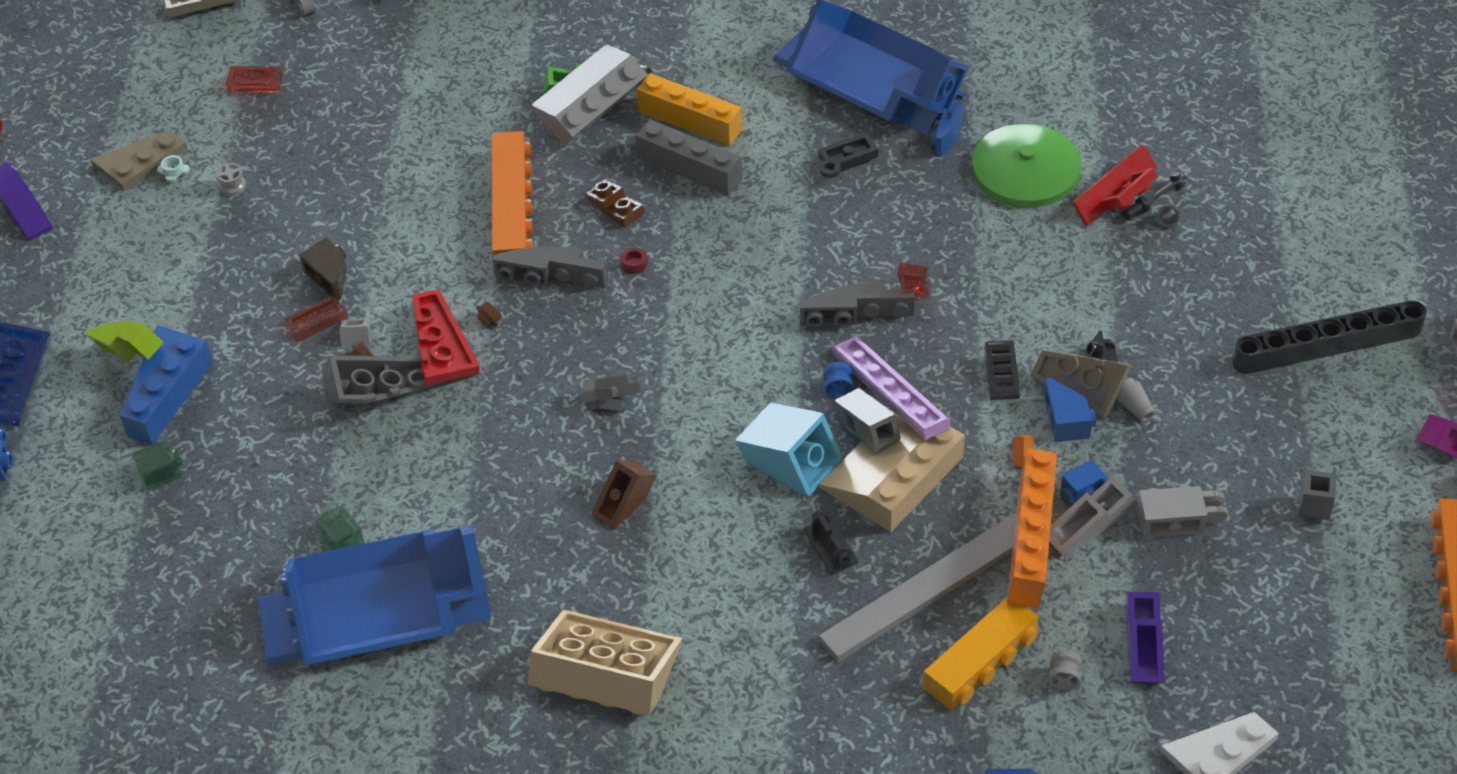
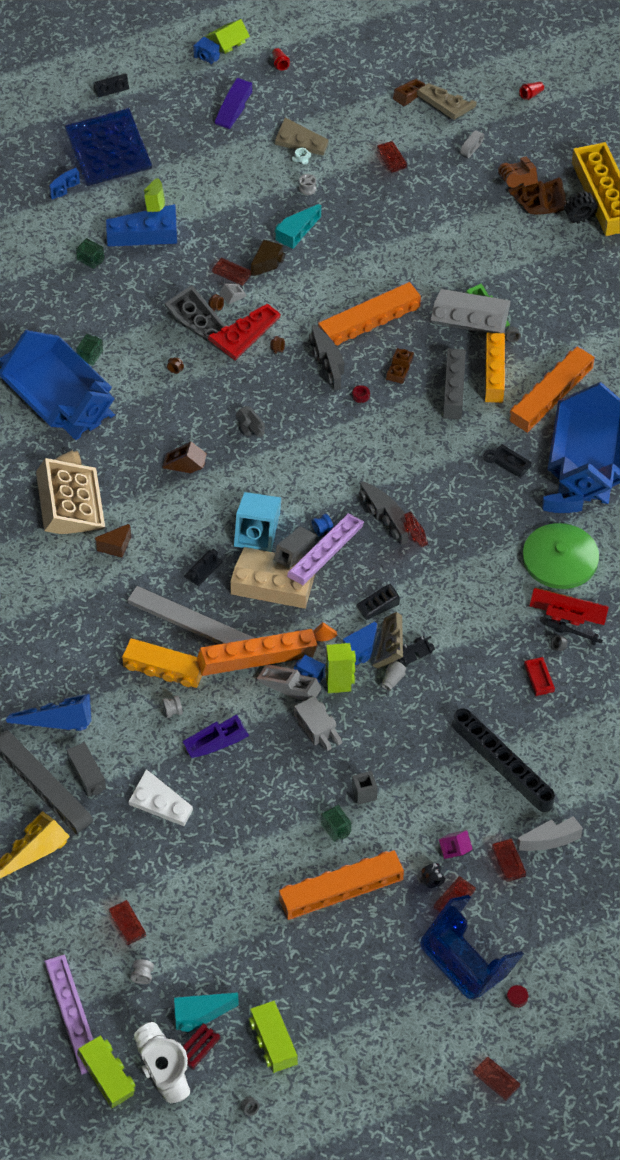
camera: 60 degrees right, 5 degrees up
none -> tan cone [53,450,82,465]
none -> reddish brown slope [94,524,131,558]
none -> reddish brown plate [167,357,184,374]
none -> teal slope [275,204,321,249]
none -> clear green brick [321,805,352,842]
none -> lime brick [326,643,356,693]
none -> reddish brown slope [393,79,426,106]
none -> orange brick [510,346,595,433]
none -> red tile [524,657,555,696]

